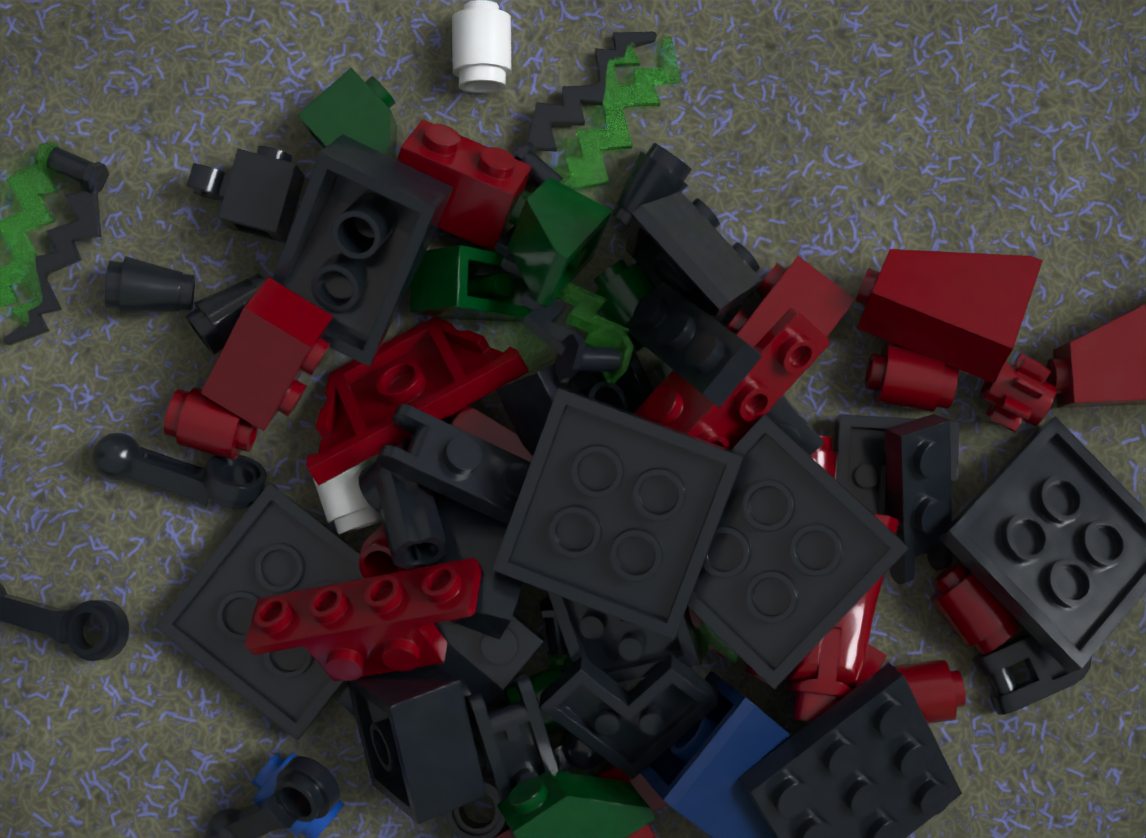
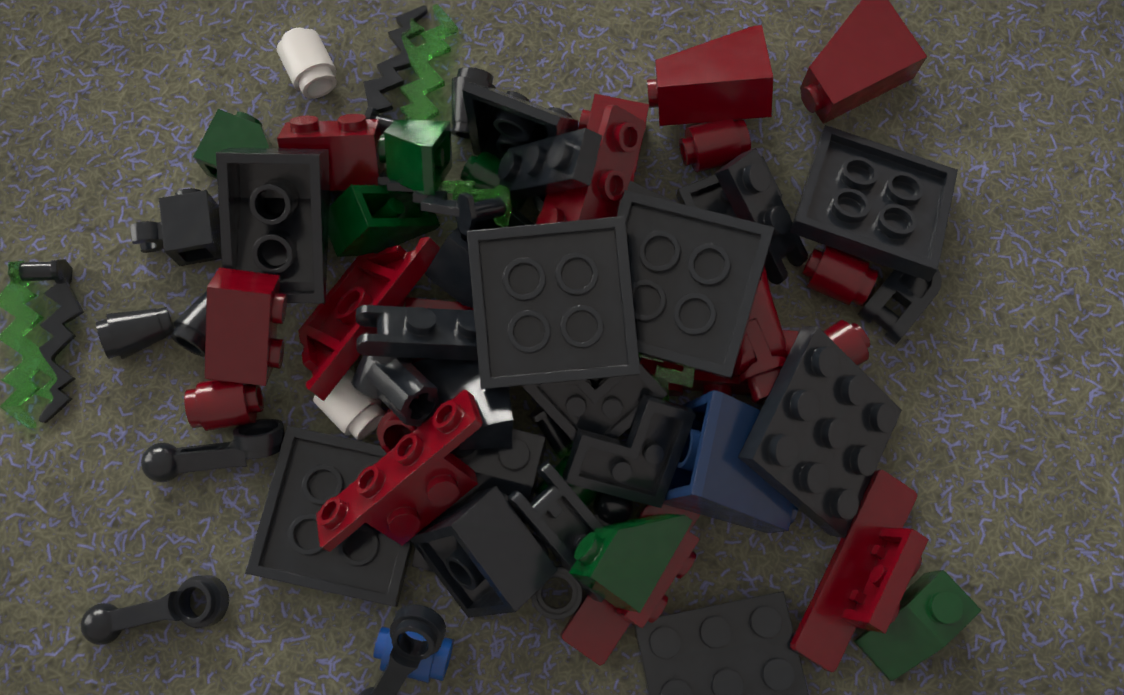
camera: 25 degrees left, 10 degrees down
dark red gear [979,353,1057,432] -> none

